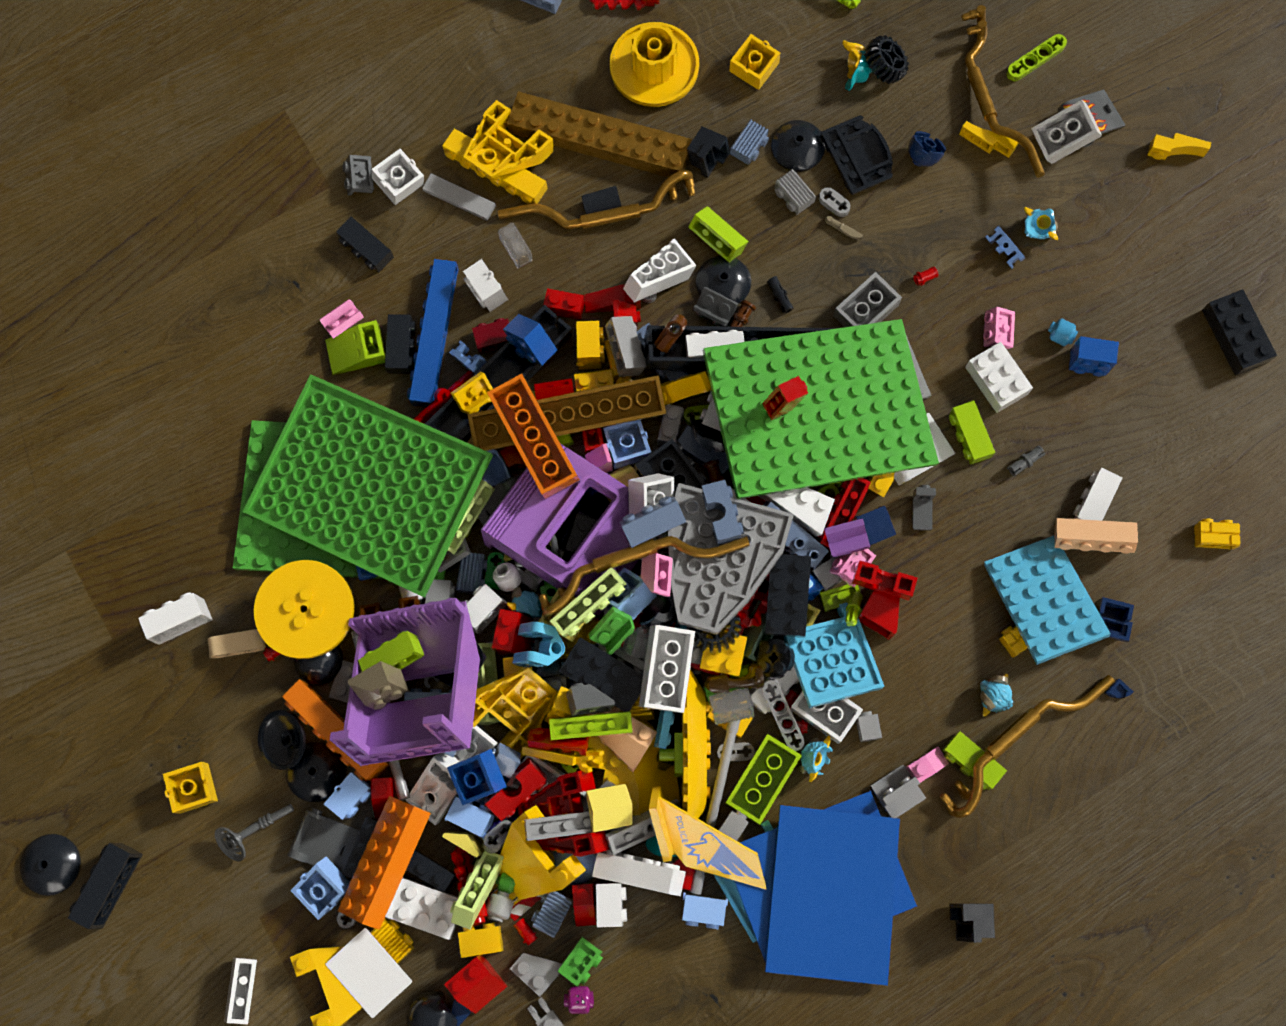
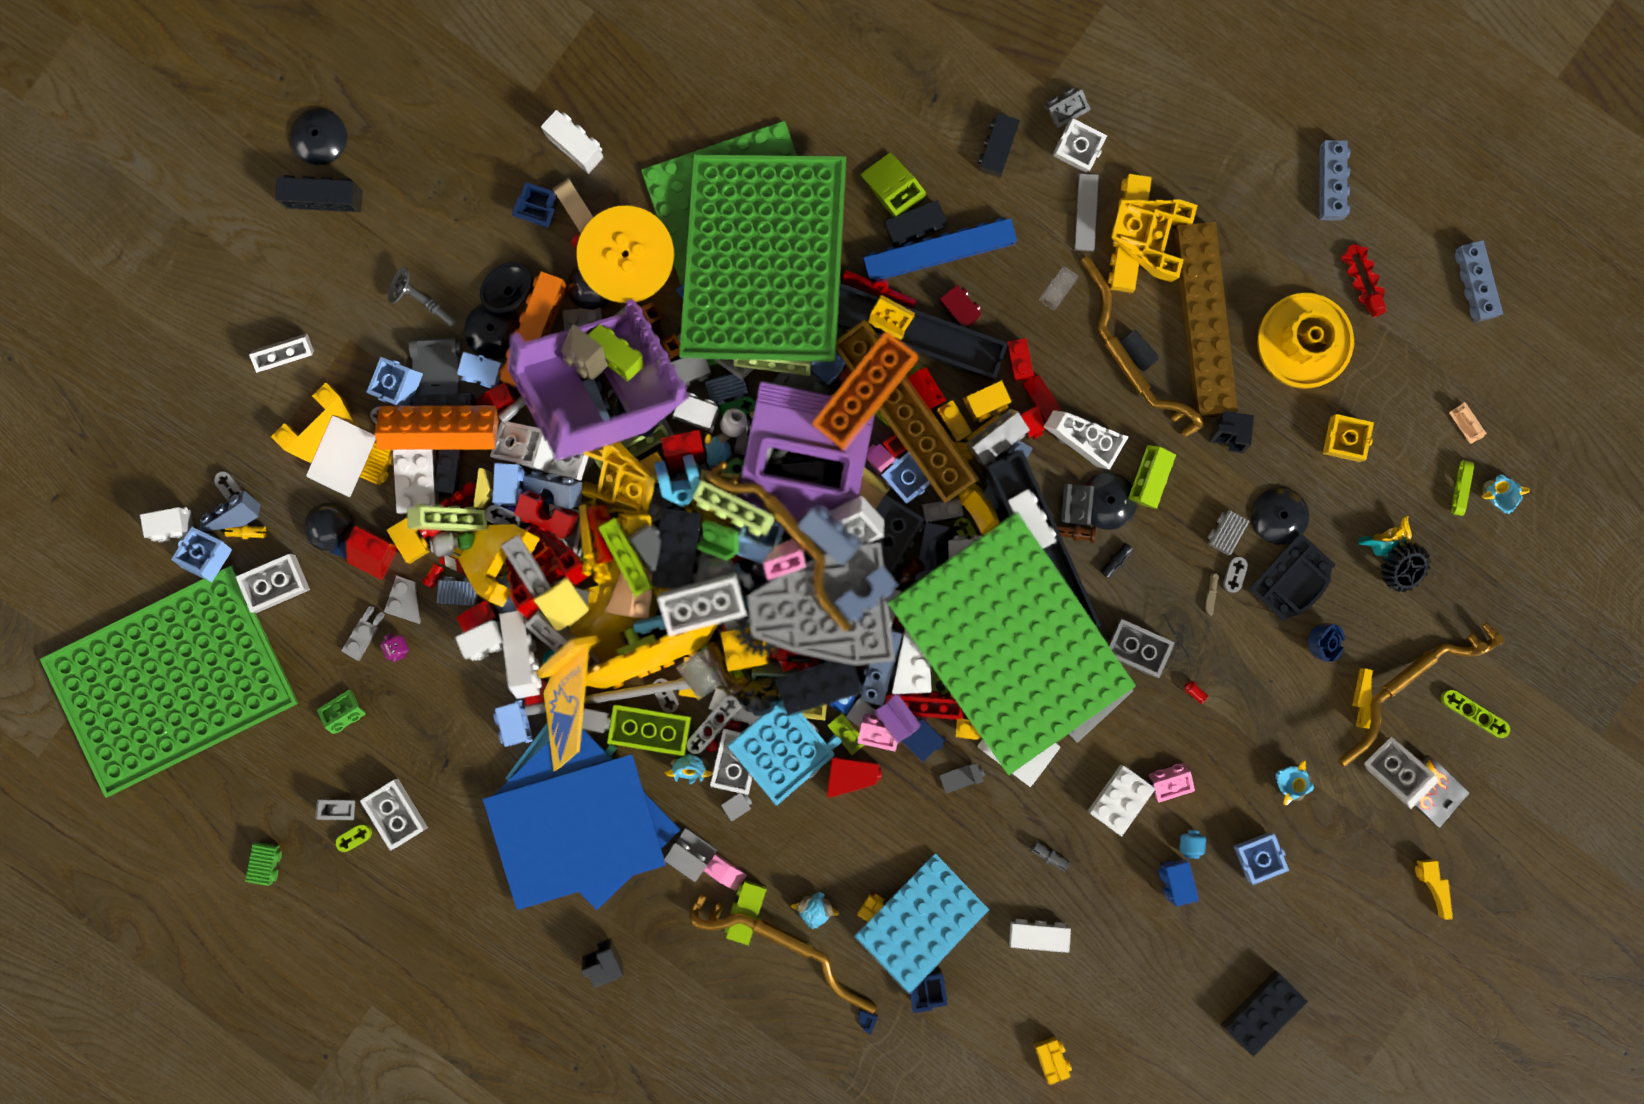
camera: 65 degrees right, 10 degrees up
yellow brick [163,762,218,814] -> none
bright pink bracket [320,299,364,339] -> none
blue brick [447,749,507,806] -> none
medium blue piece [449,340,487,374] -> none
white brick [463,259,508,312] -> none
blue brick [503,314,557,365] -> none
bright green bracket [558,937,603,986] -> none
reddish brown piece [654,314,687,353] -> none
sand blue brick [730,119,769,165] -> none
red brick [762,376,808,420] -> none
lime axle [845,592,863,627] -> none
red arch [852,560,918,601] -> none
lime brick [949,401,996,465] -> none
medium blue piece [986,226,1025,269] -> none
light nougat wedge [1054,518,1138,554] -> none
none -> dark blue plate [512,182,559,228]
none -> light blue brick [1234,832,1289,885]

